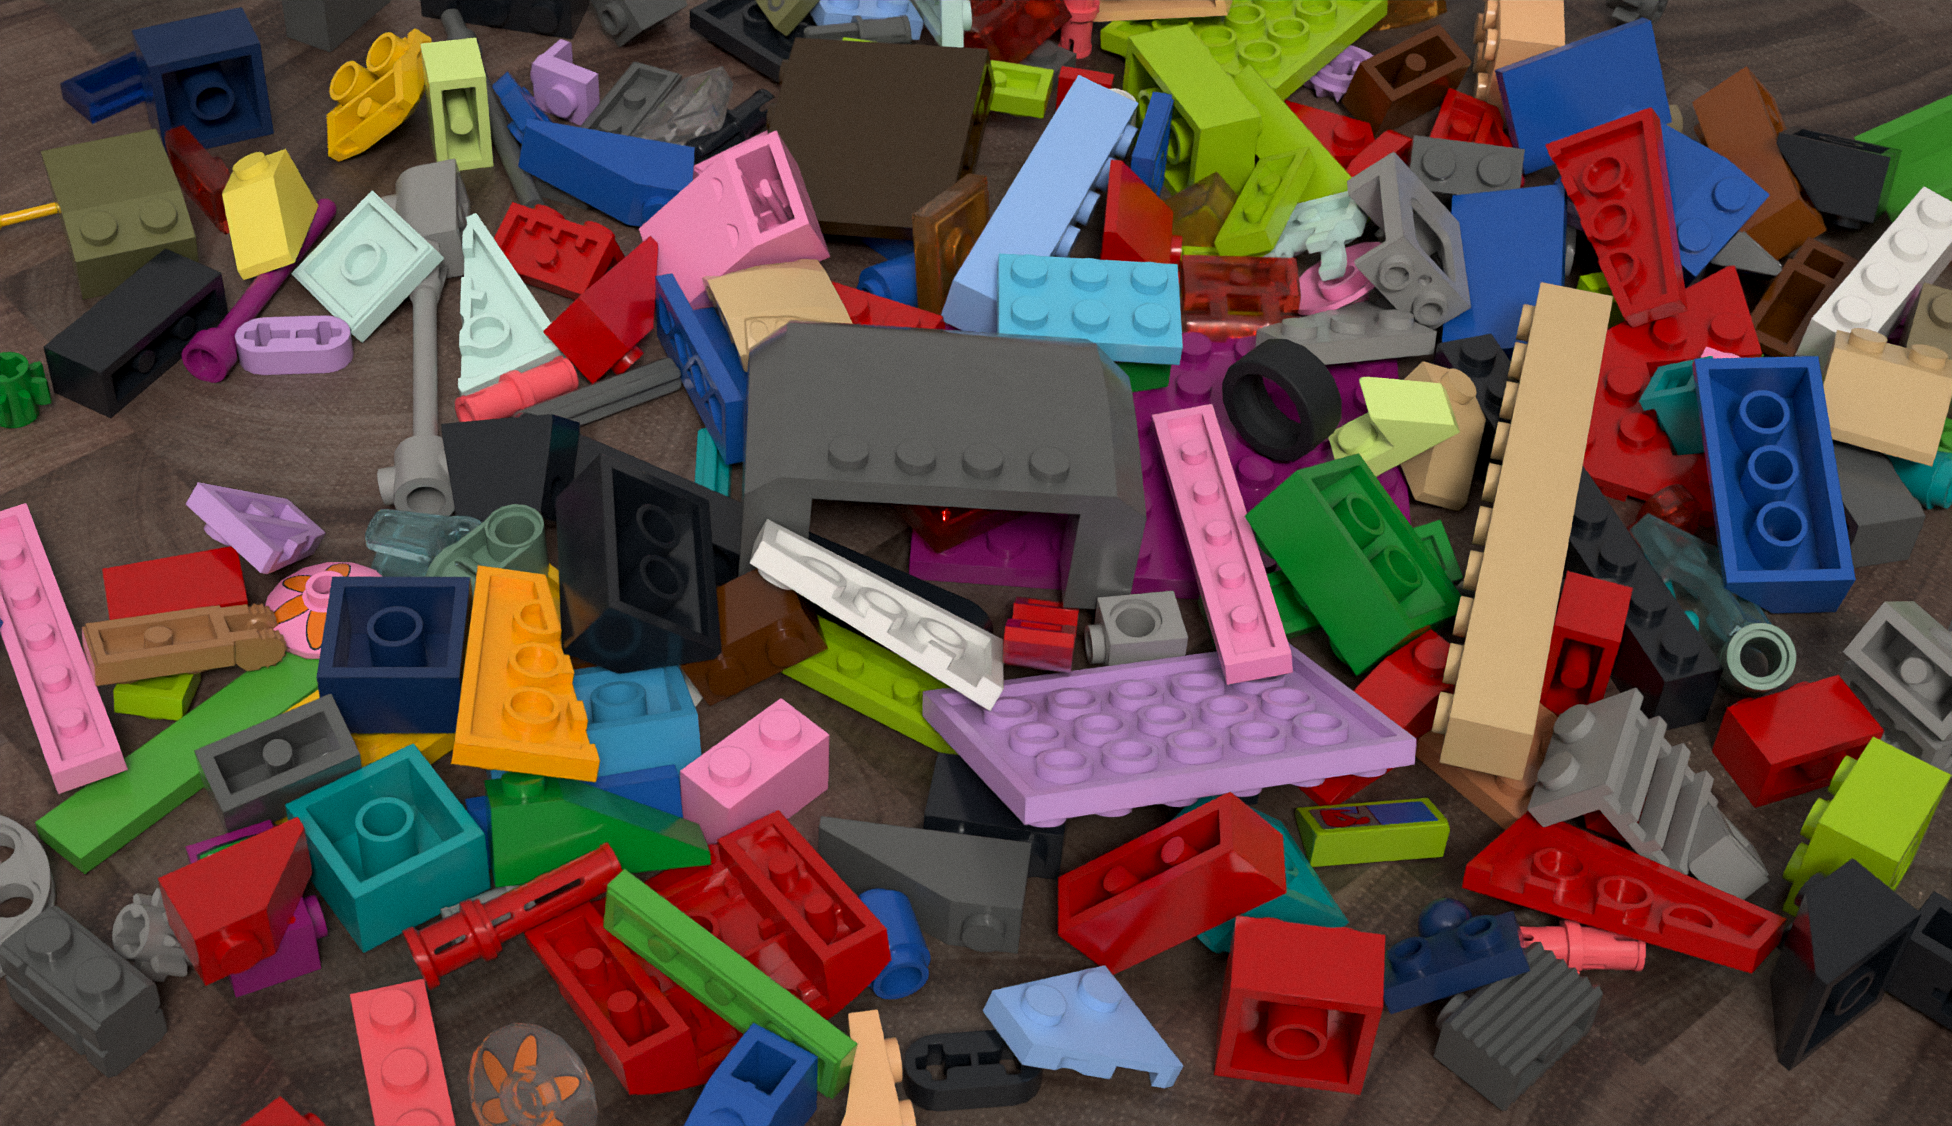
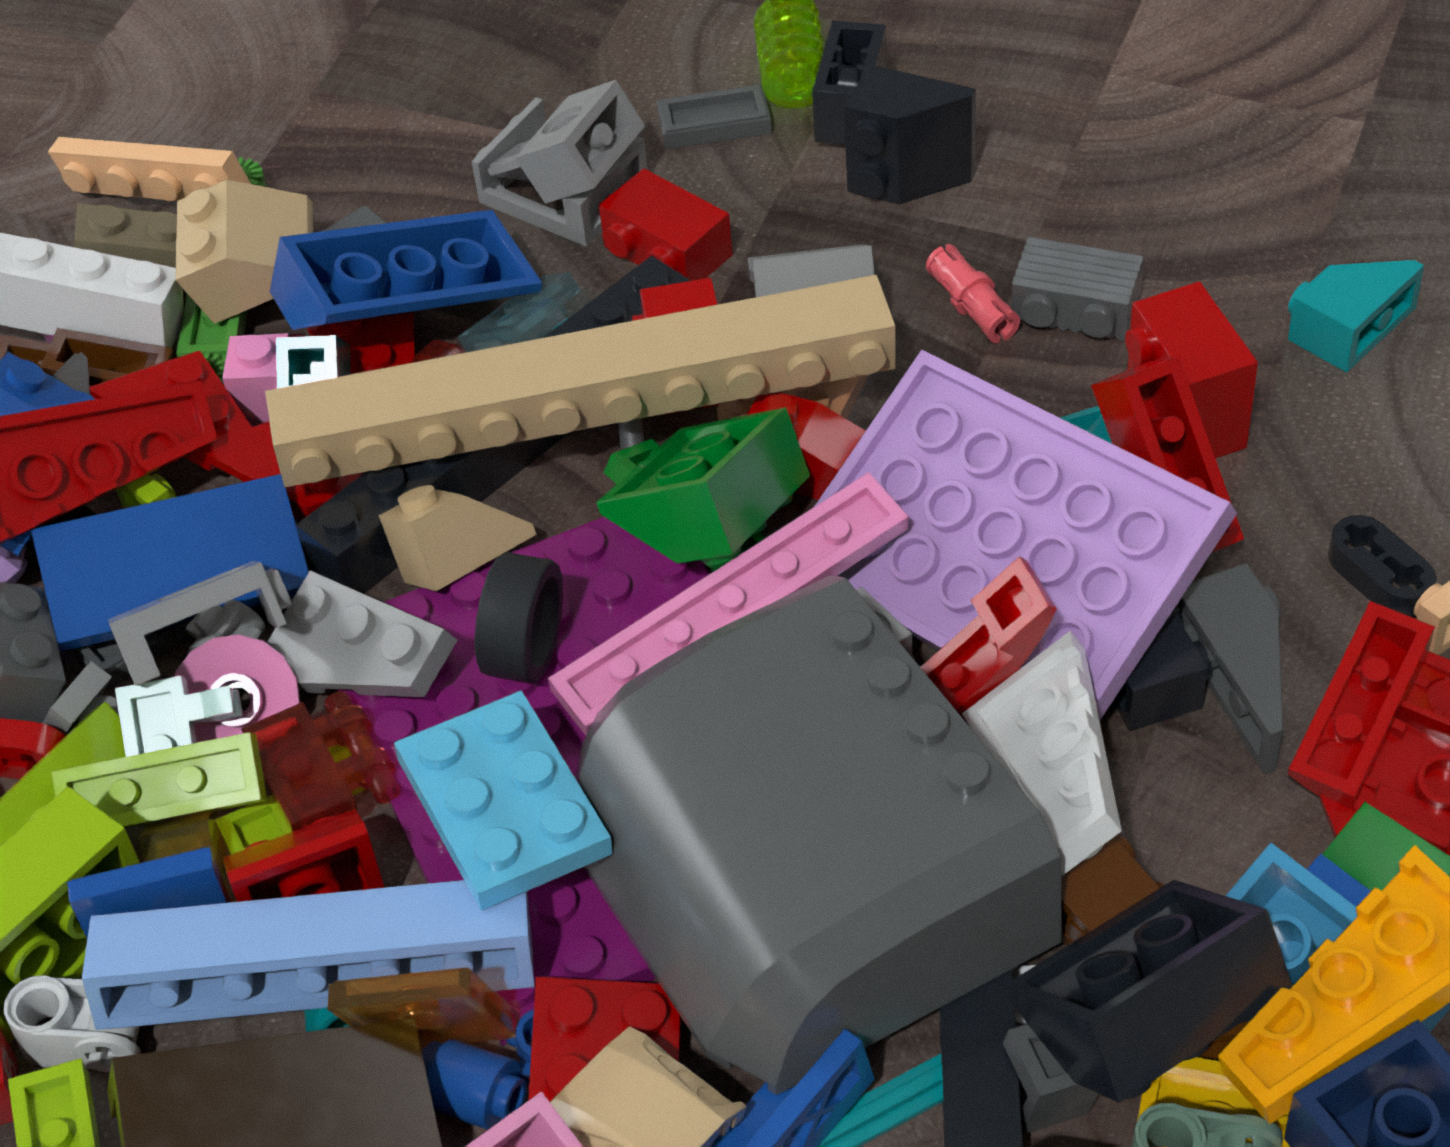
camera: 110 degrees left, 5 degrees up
bright pink brick [680,698,829,845] -> none
blue brick [858,888,931,999] -> none
light blue wing [983,965,1183,1088] -> none
yellowish green slope [1329,377,1460,476] -> none
dark blue plate [1383,898,1530,1015] -> none
red wing [1462,811,1786,974] -> none
light grey slope [1688,805,1769,900] -> none
sand green pin [1716,623,1796,699] -> none
lime brick [1782,737,1952,917] -> none

